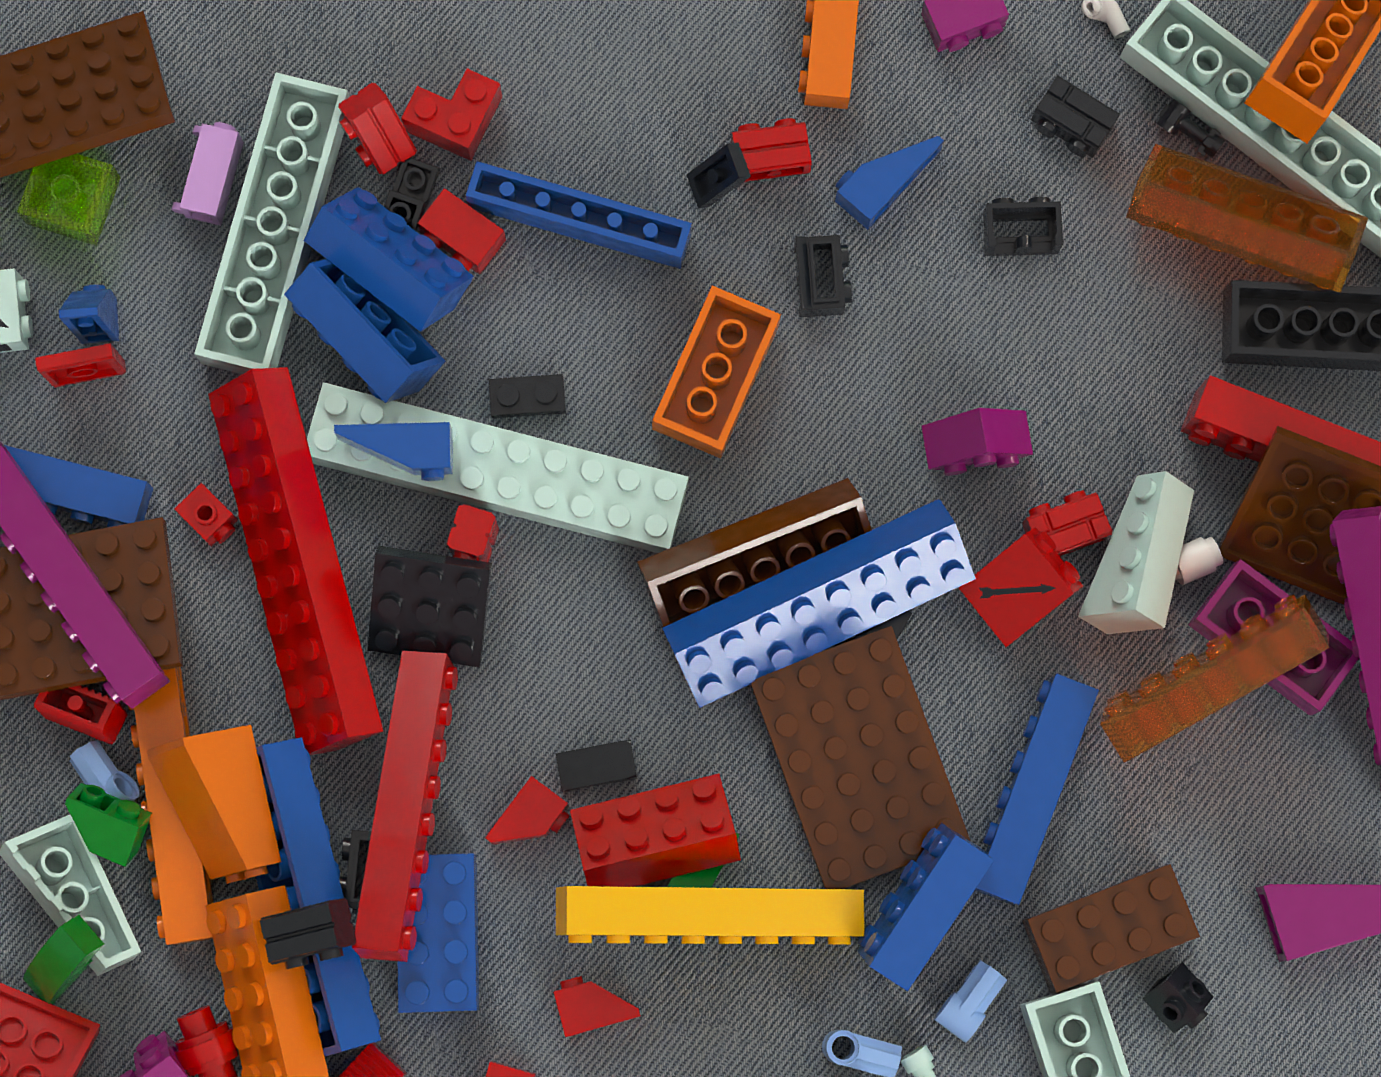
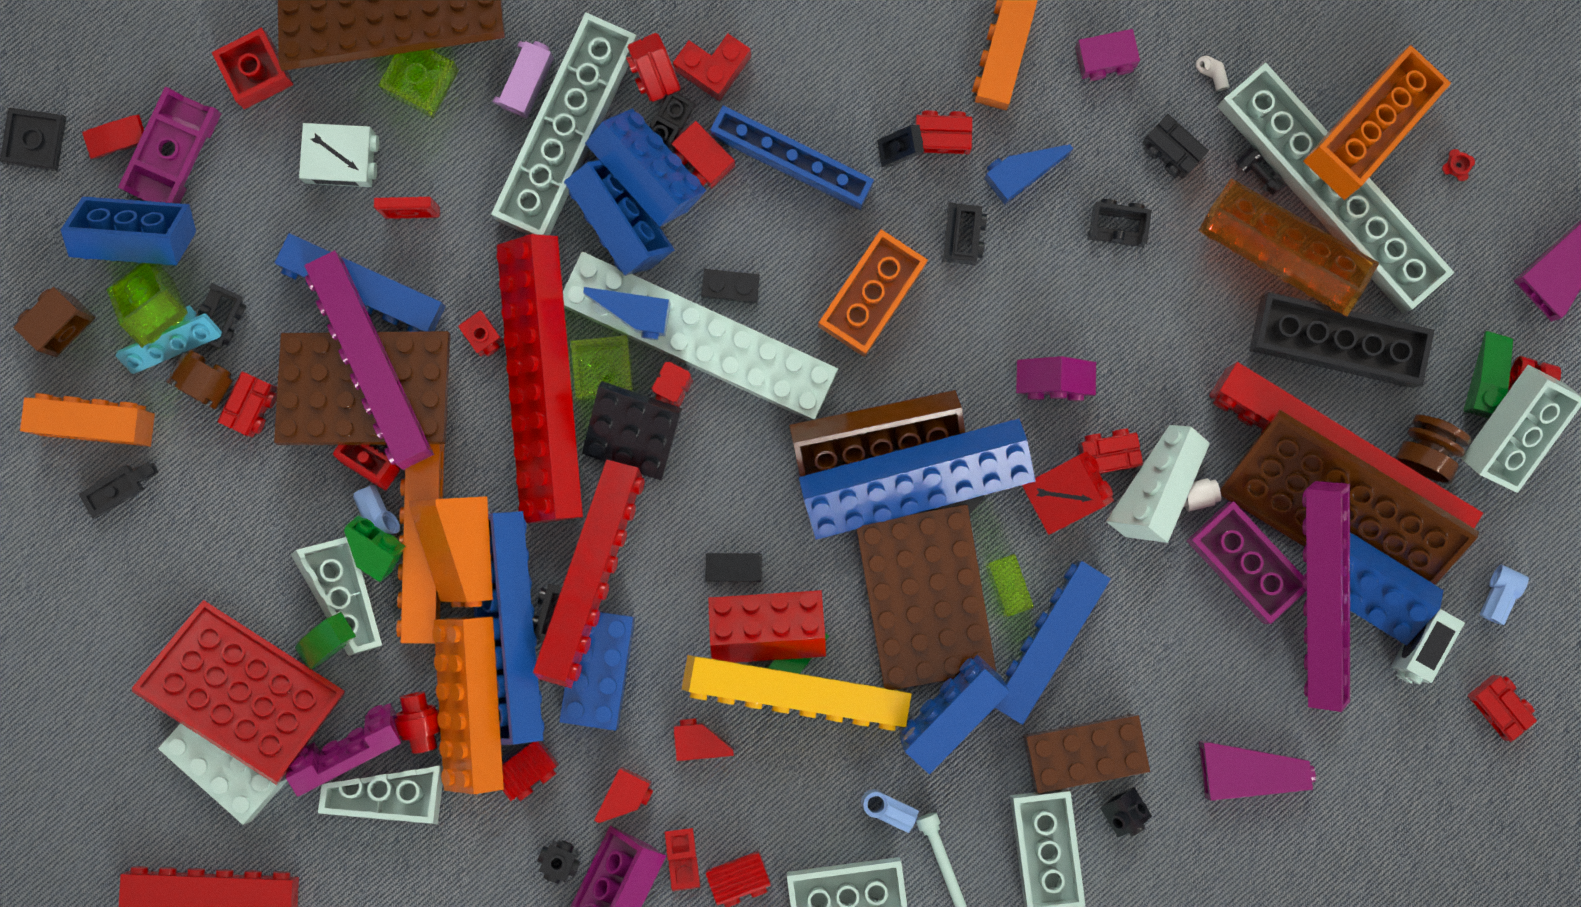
camera: 15 degrees right, 5 degrees up
blue slope [59,285,119,344] -> none
black brick [260,898,356,970] -> none
red slope [485,776,570,844] -> none
light blue piece [934,960,1007,1043] -> none
clear orange brick [1100,594,1329,763] -> none
none -> clear neon green brick [571,335,635,400]
none -> clear neon green brick [985,554,1034,617]

